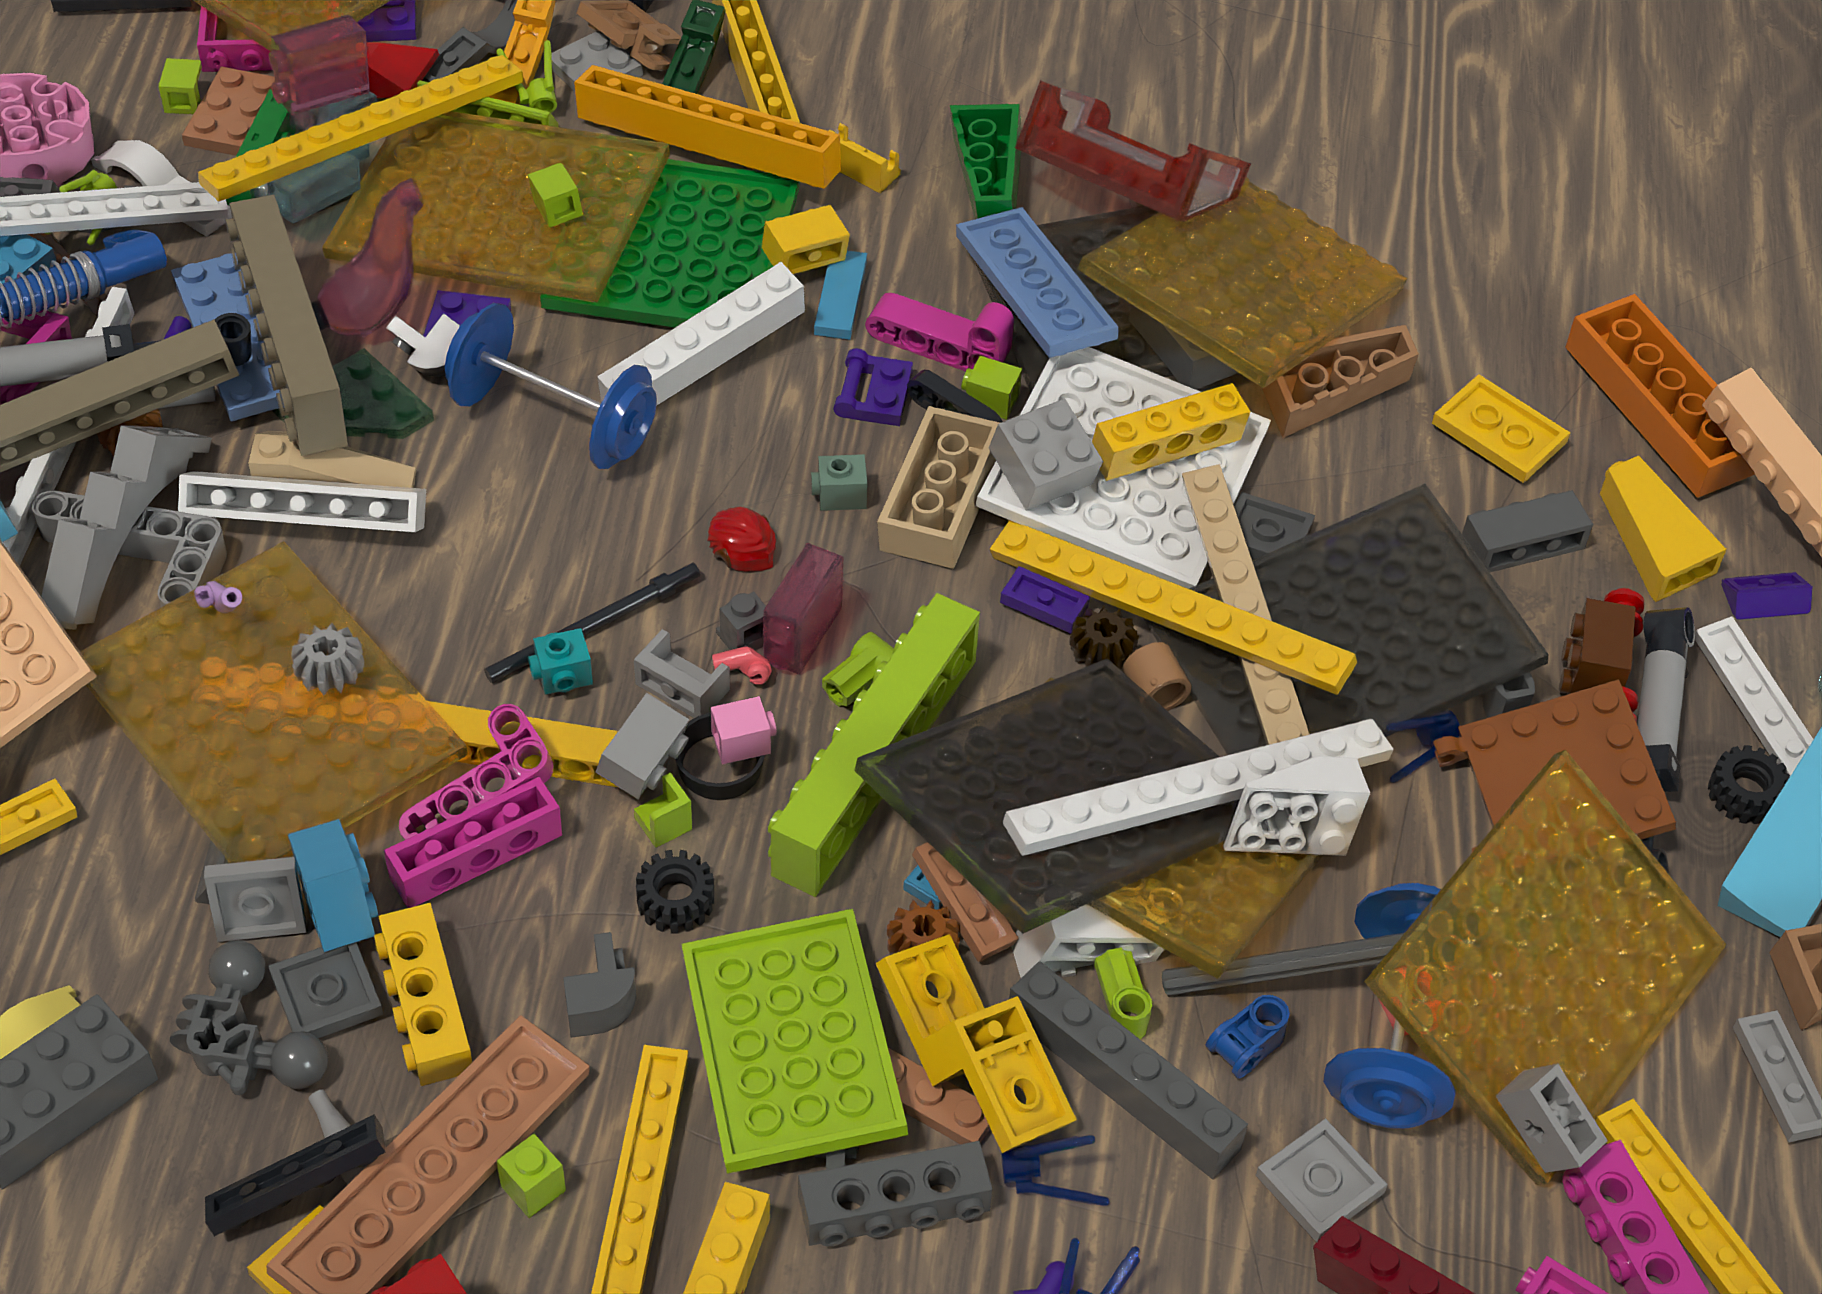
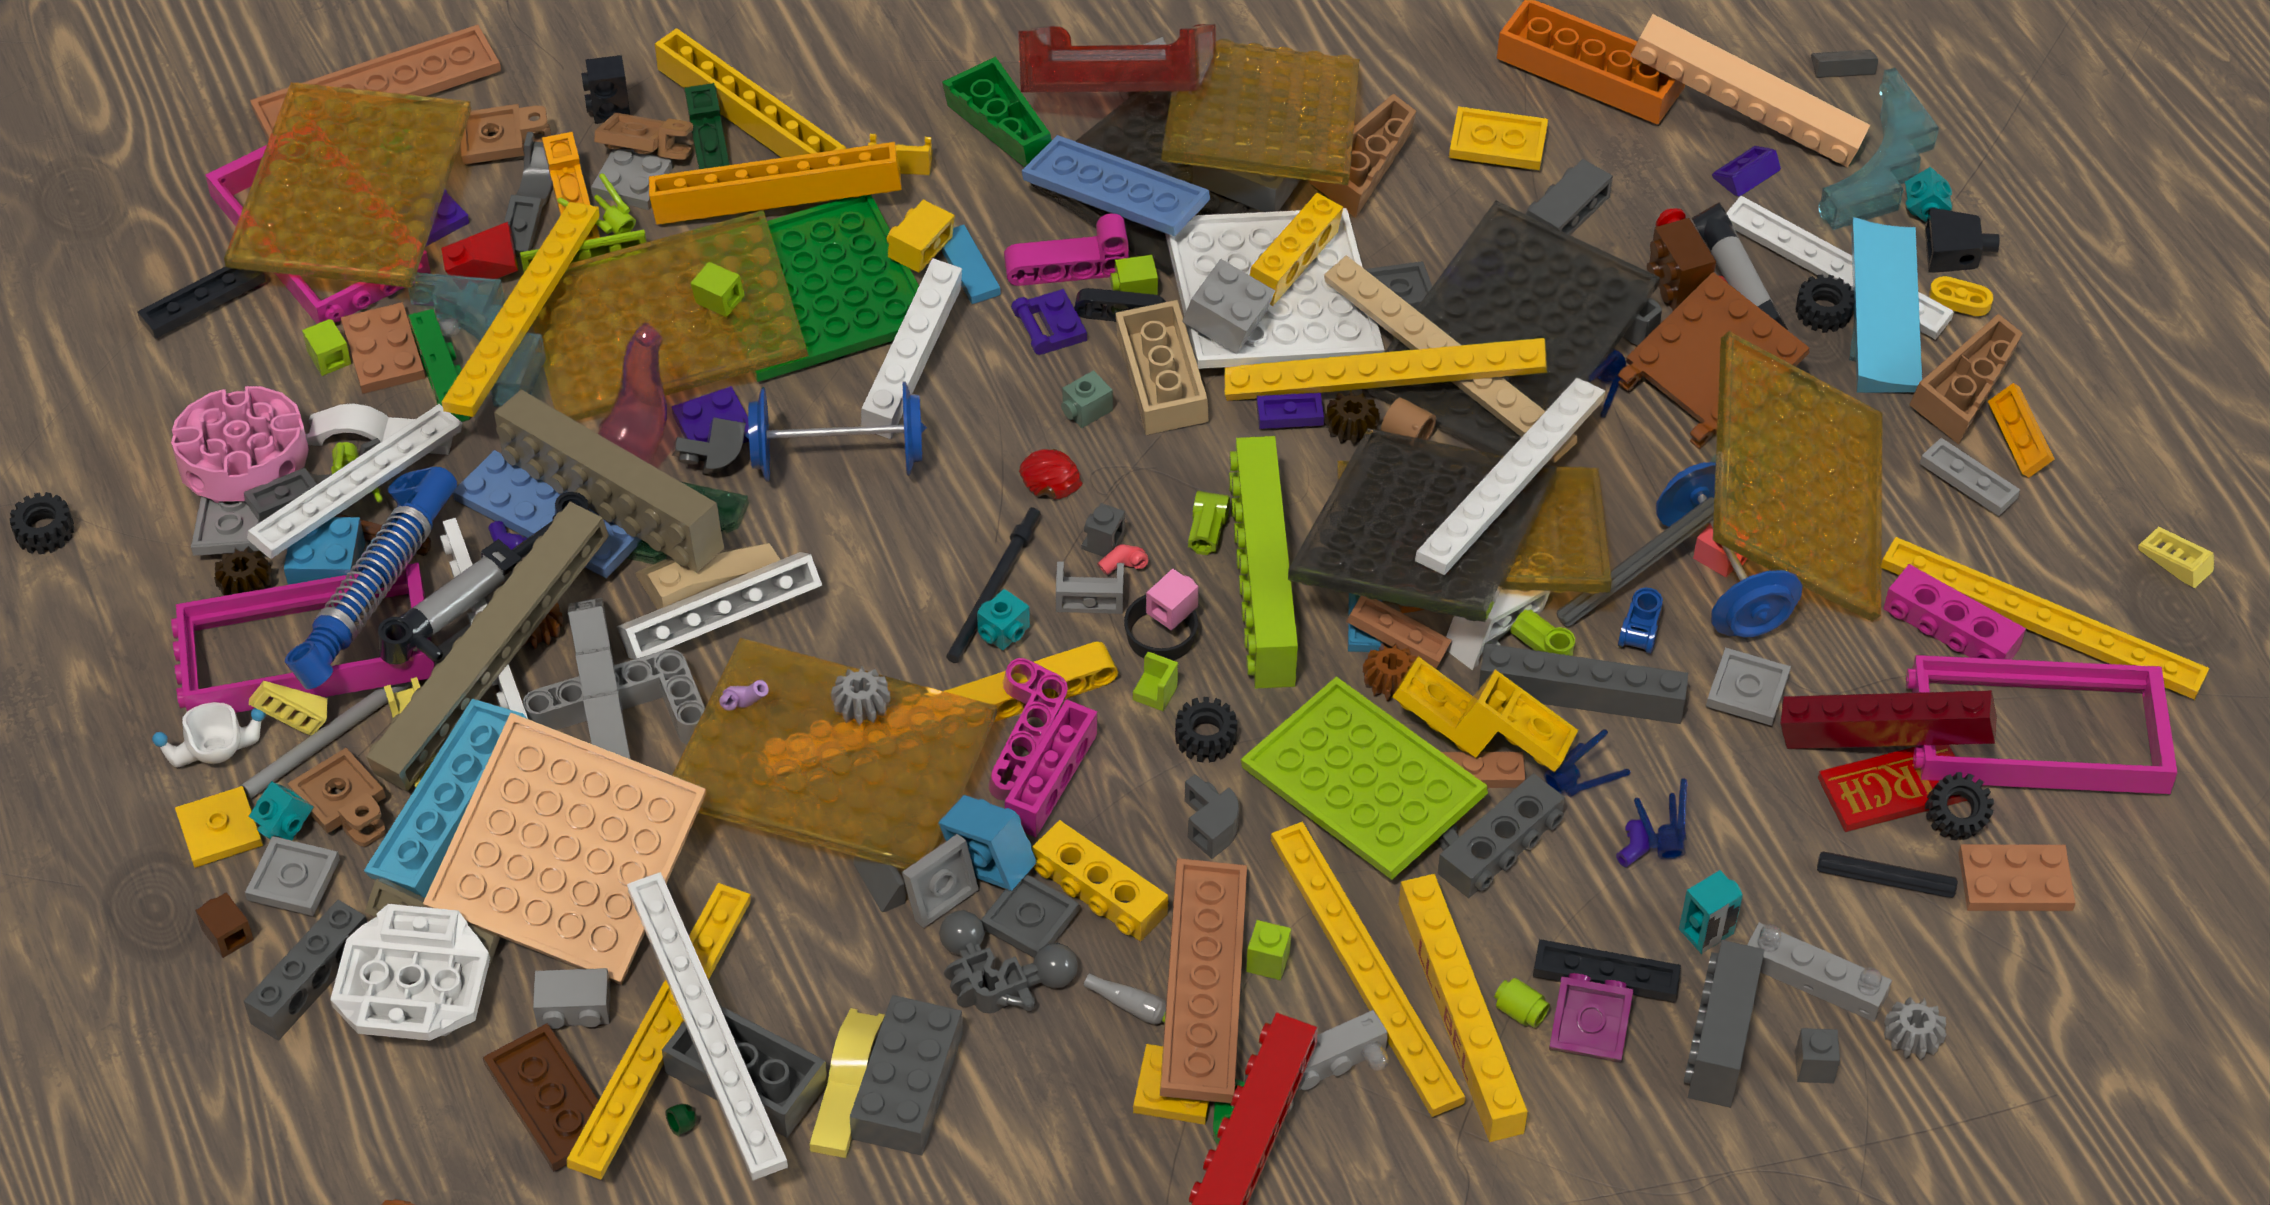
camera: 30 degrees left, 0 degrees up
black plate [205,1114,386,1237] -> none
clear pink brick [269,14,370,115] -> none
light grey brick [596,693,689,799] -> none
clear pink brick [763,543,844,675] -> none
white slope [1224,756,1370,856] -> none
light grey brick [1496,1063,1608,1173] -> none
yellow slope [1600,455,1727,602] -> none

